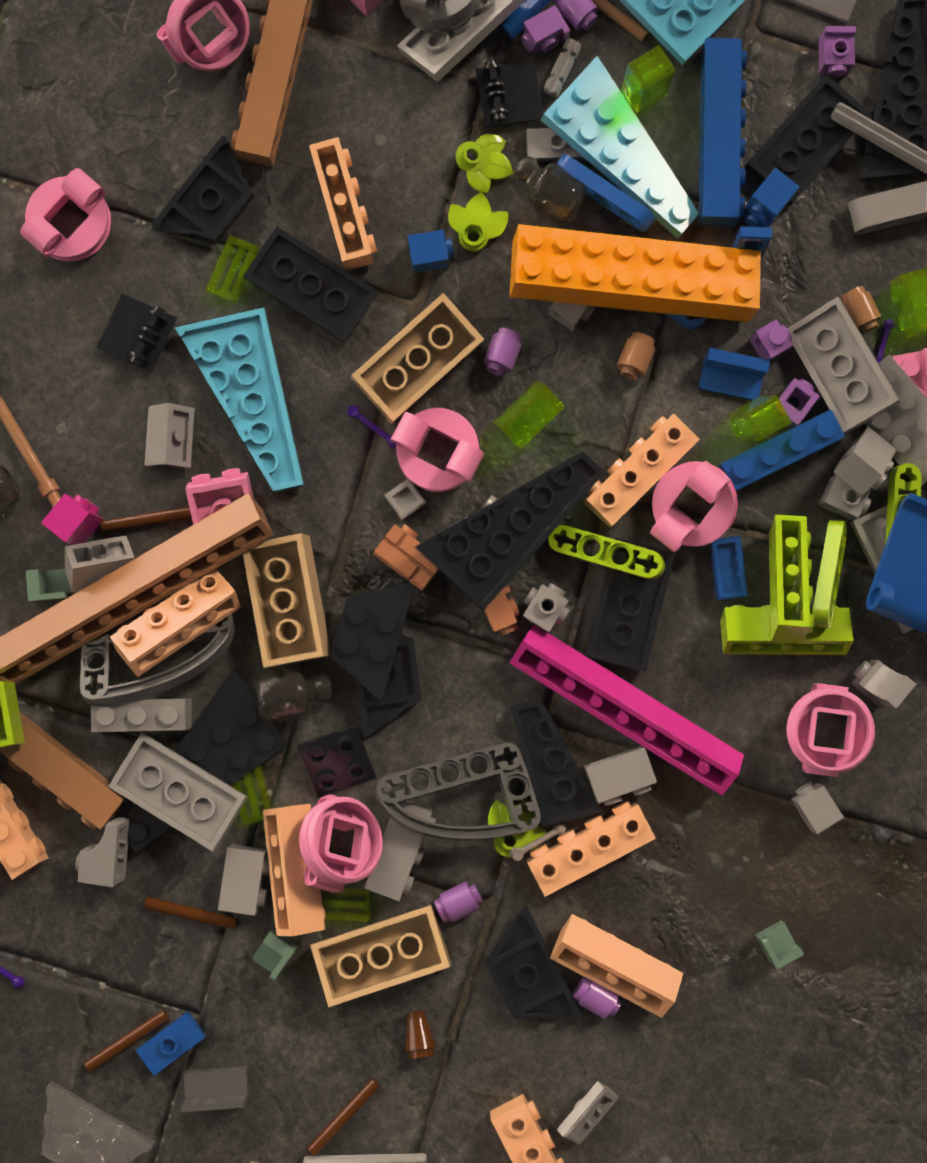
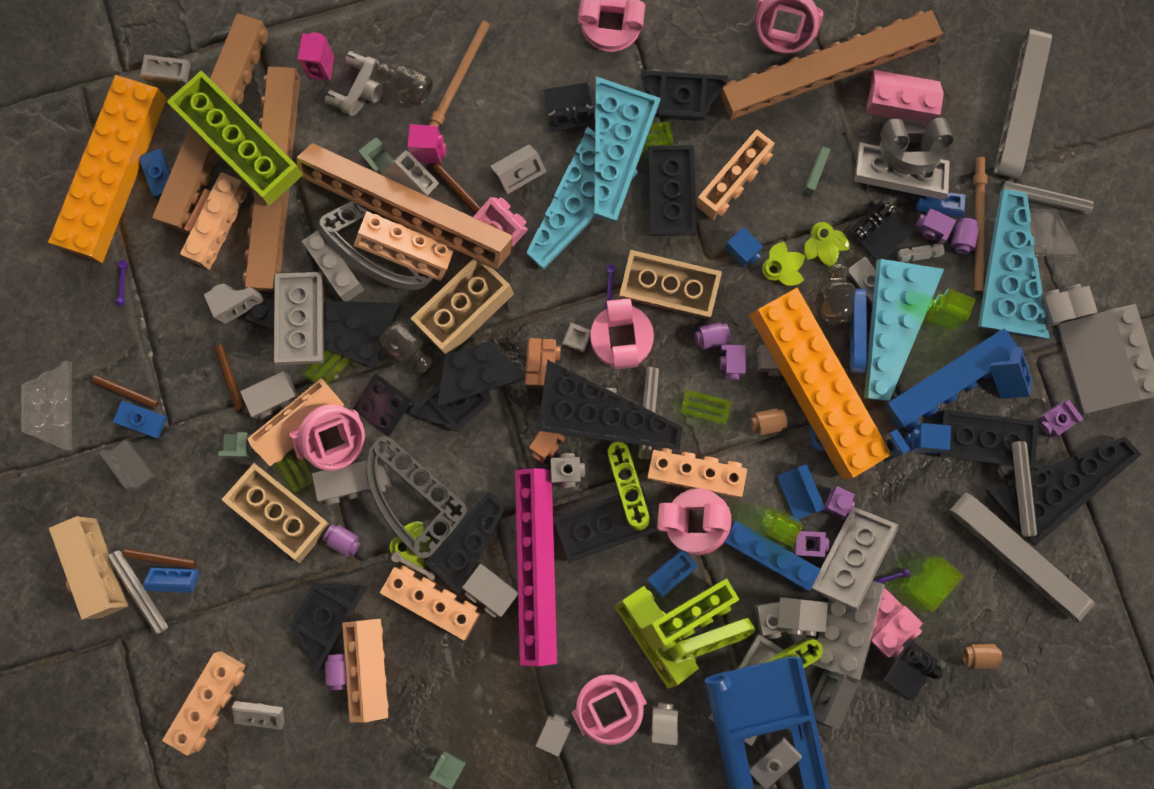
camera: 60 degrees right, 5 degrees down
reddish brown cone [405,1010,436,1059] -> none
clear neon green brick [493,380,565,450] -> none
medium nougat brick [840,286,882,334] -> none
none -> blue plate [143,568,199,593]
none -> medium azure wing [594,77,661,223]
none -> light grey axle [639,367,659,459]
none -> clear neon green tile [680,389,732,425]
none -> medium lavender brick [719,345,746,381]
none -> sand green tile [803,146,831,197]
none -> blue panel [990,347,1032,399]

